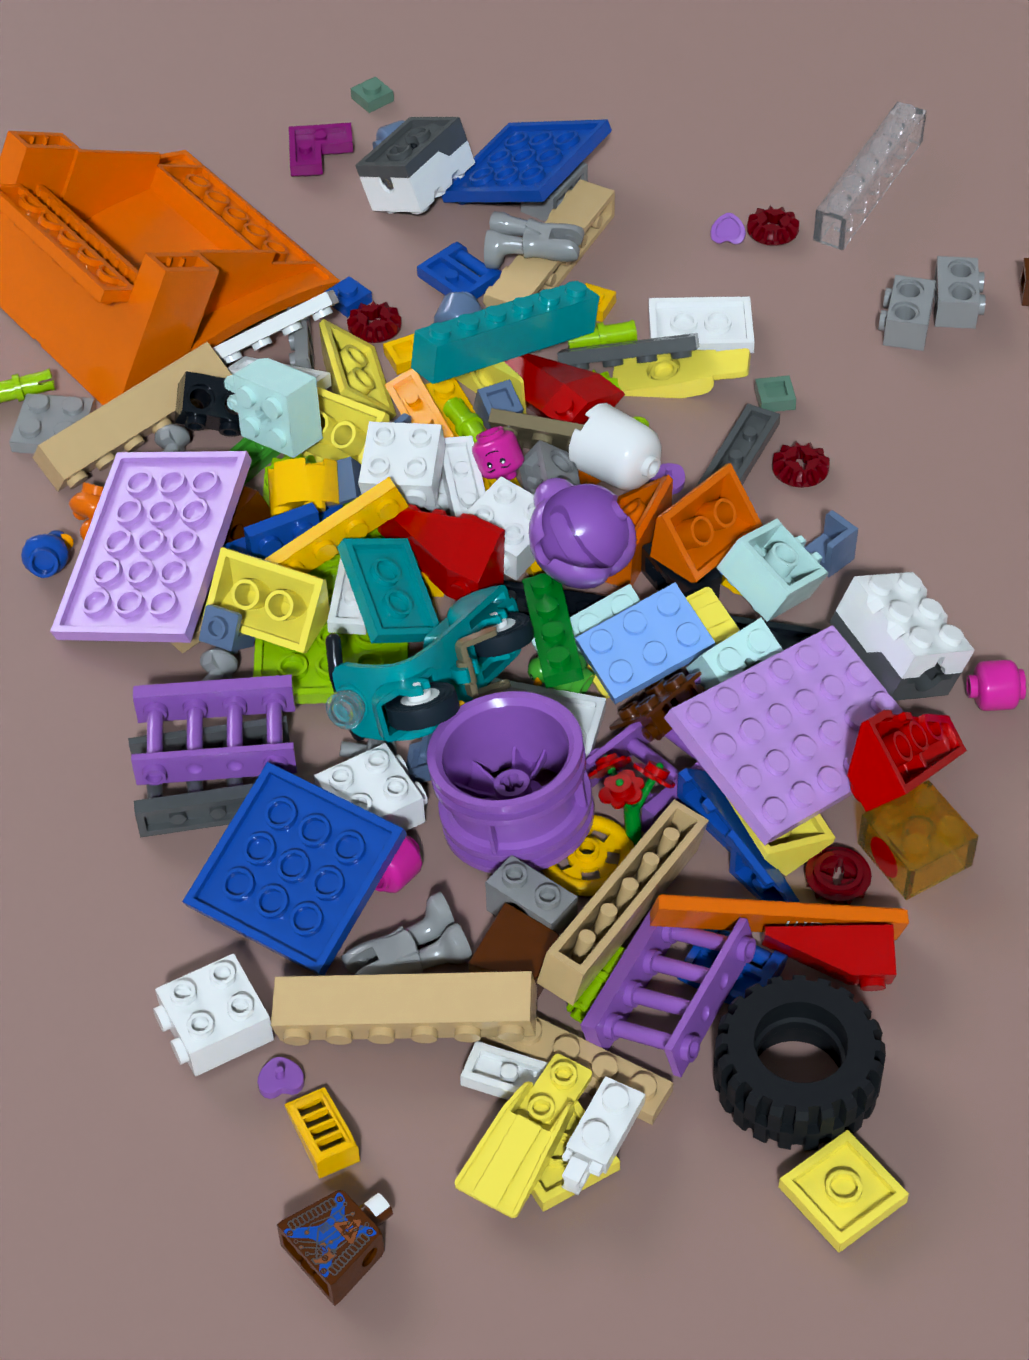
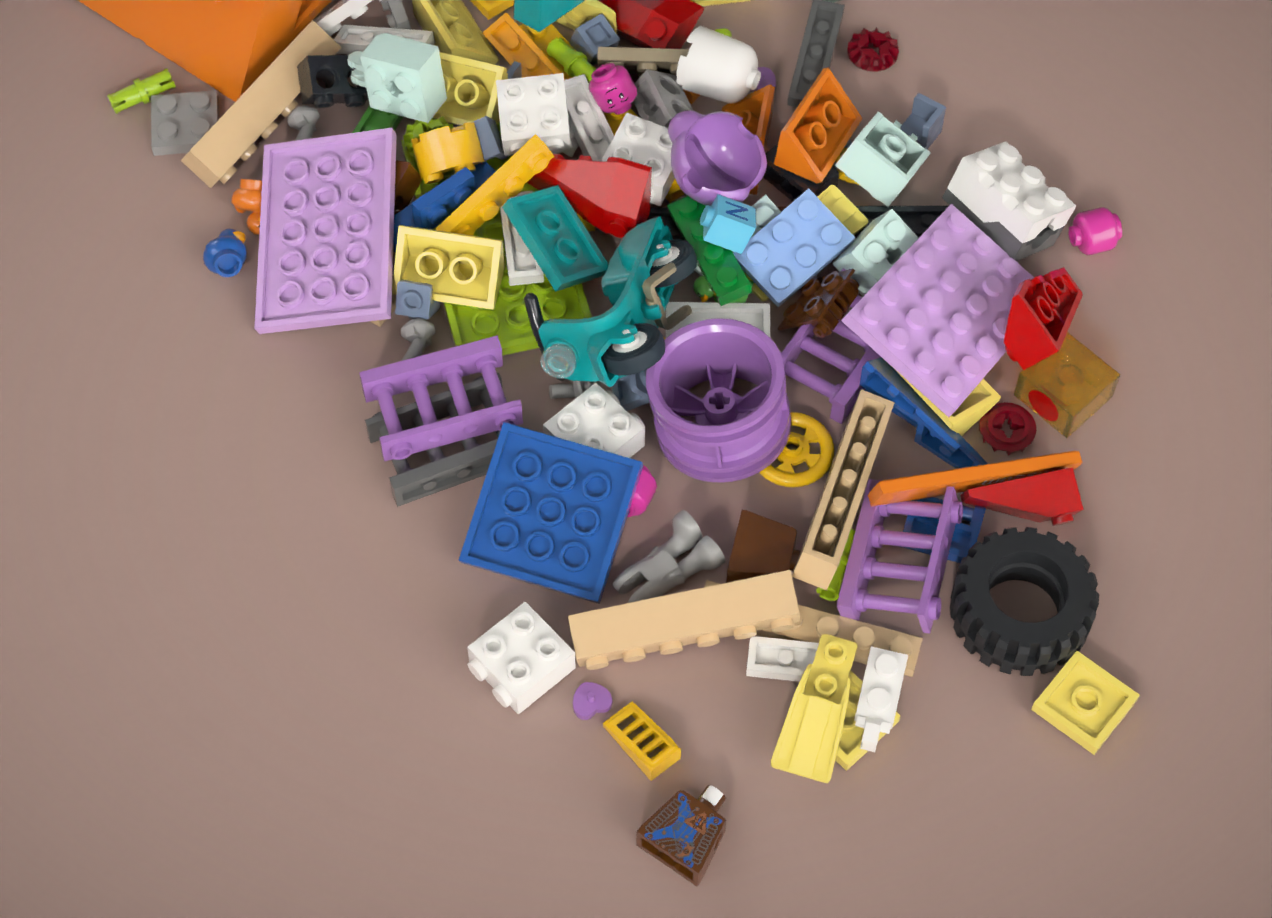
camera: 15 degrees left, 10 degrees up
light grey brick [485,855,577,936] -> none
red plant [587,753,676,845] -> none
none -> medium azure brick [700,194,756,254]

